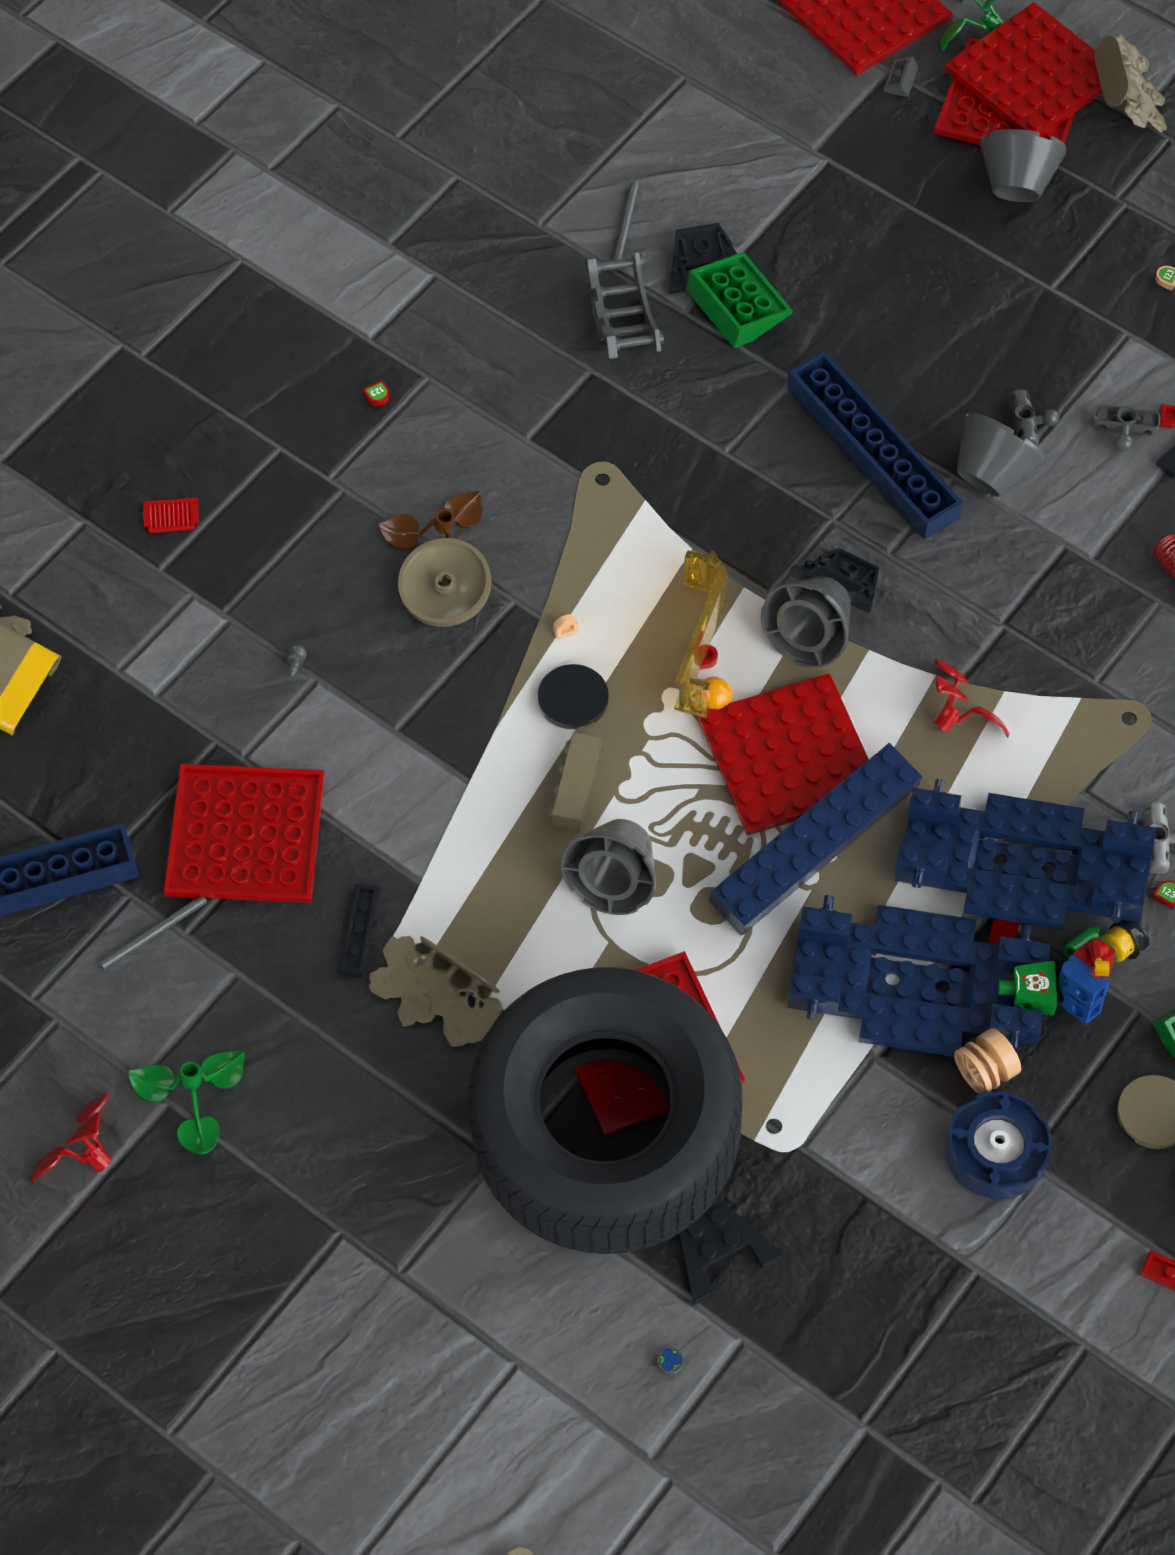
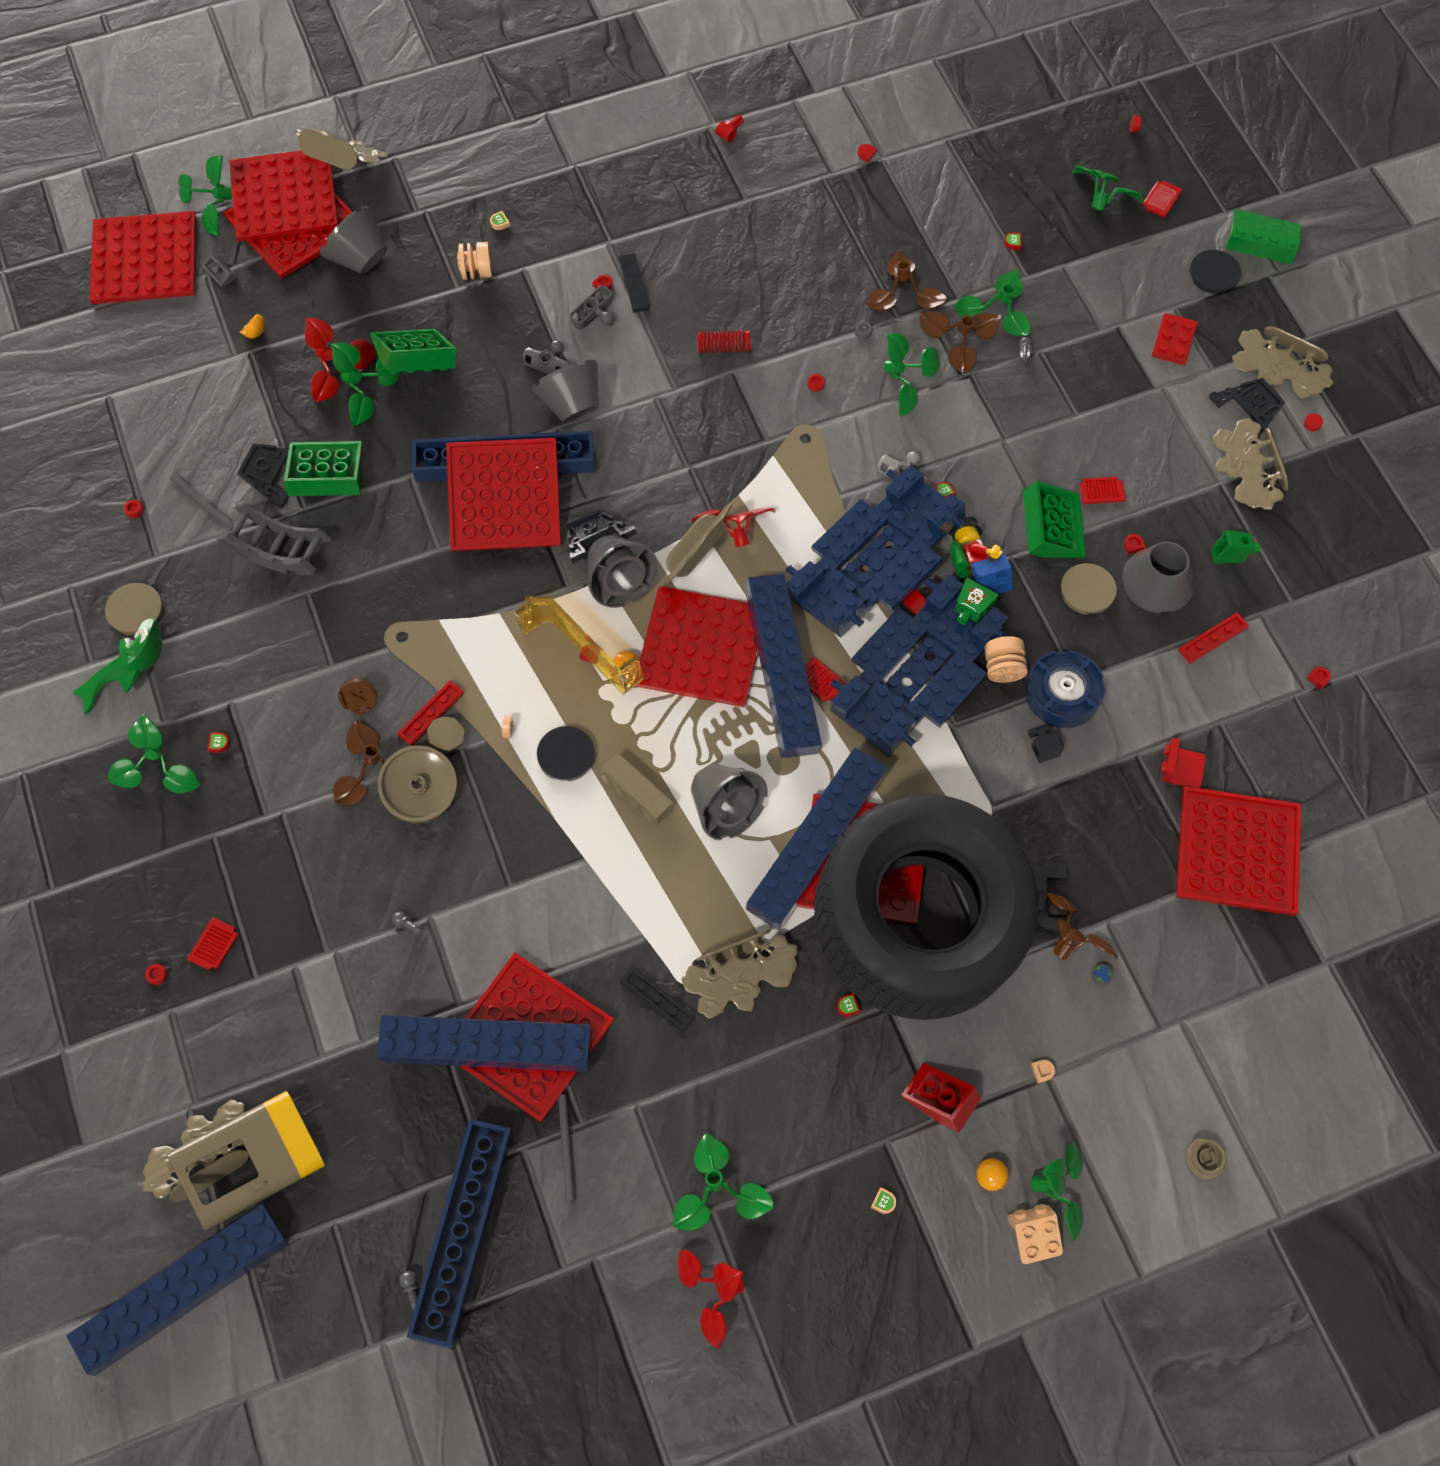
camera: 60 degrees left, 5 degrees up
none -> green piece [73,618,162,714]
none -> dark tan tile [105,583,163,635]
none -> green plant [108,714,201,793]
none -> red tile [124,500,144,519]
none -> red tile [145,964,168,986]
none -> light orange hair [240,314,266,339]
none -> red plant [305,318,376,402]
none -> green plant [331,342,401,426]
none -> reddish brown tile [338,678,377,714]
none -> green slope [370,329,456,374]
none -> dark blue brick [376,1015,592,1072]
none -> red tile [397,681,464,746]
none -> dark tan hat [427,717,465,753]
none -> red plate [446,438,561,552]
none -> light nougat wheel [457,241,492,280]
none -> dark tan plant [661,503,732,588]
none -> dark blue brick [746,747,888,931]
none -> red window [805,656,847,702]
none -> tile [837,993,861,1017]
none -> tile [871,1187,896,1214]
none -> red slope [901,1063,981,1133]
none -> light orange hair [976,1158,1010,1191]
none -> light nougat bracket [1008,1204,1063,1264]
none -> black brick [1028,724,1064,763]
none -> light nougat tile [1030,1060,1055,1084]
none -> green plant [1031,1142,1083,1241]
none -> reddish brown plant [1047,893,1118,960]
none -> red bracket [1160,738,1206,788]
none -> red plate [1176,786,1301,916]

